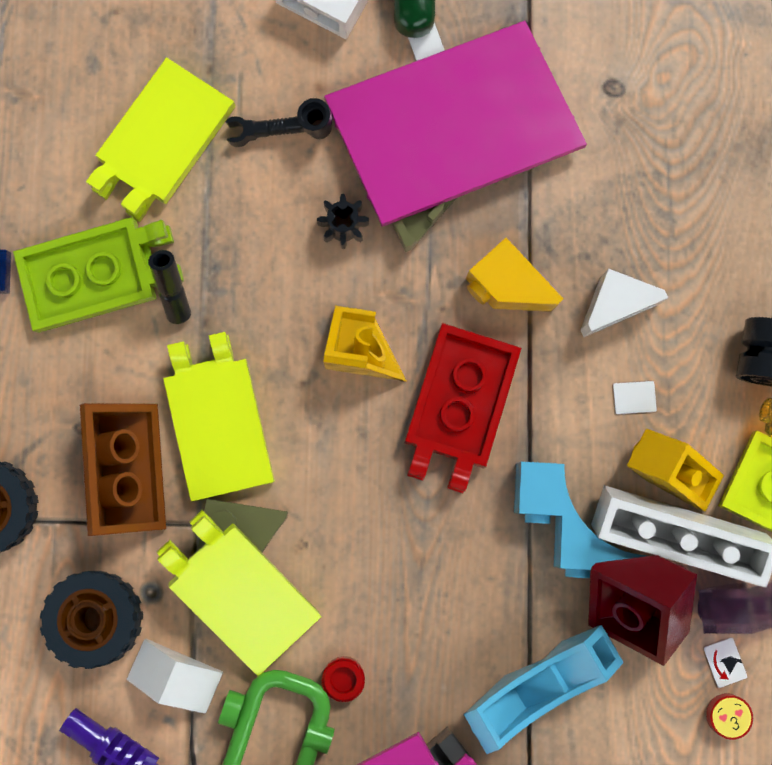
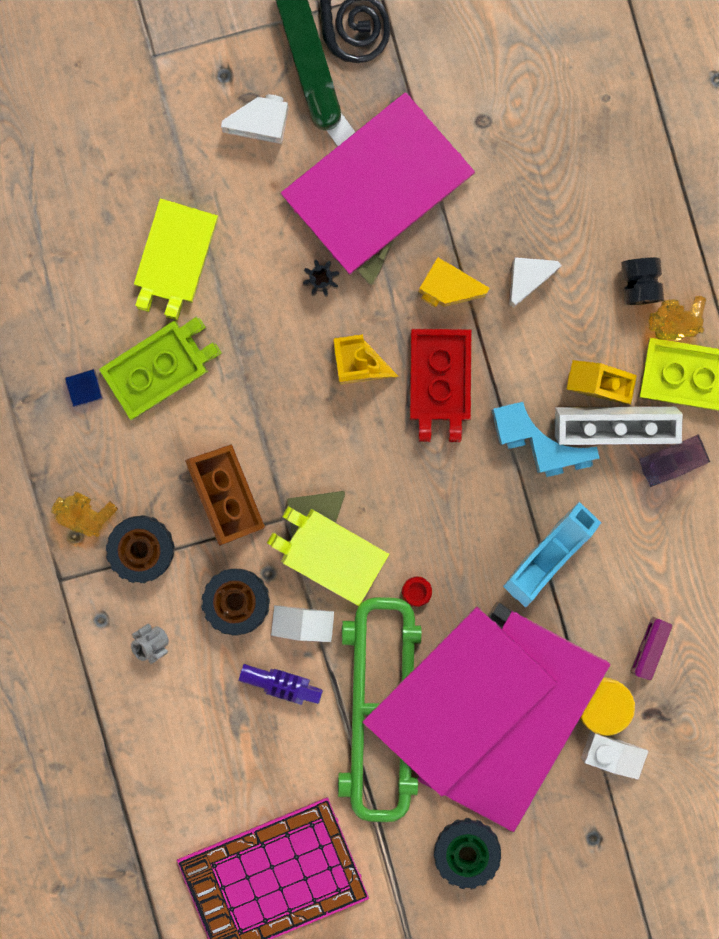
camera: 10 degrees left, 5 degrees up
black piece [148,250,191,324] -> none
neon yellow tile [163,332,275,502] -> none
black brick [225,98,333,147] -> none
dark red slope [588,555,697,666] -> none
white sticker [613,381,657,414] -> none
white sticker [704,638,747,688] -> none
light yellow tile [706,693,753,740] -> none

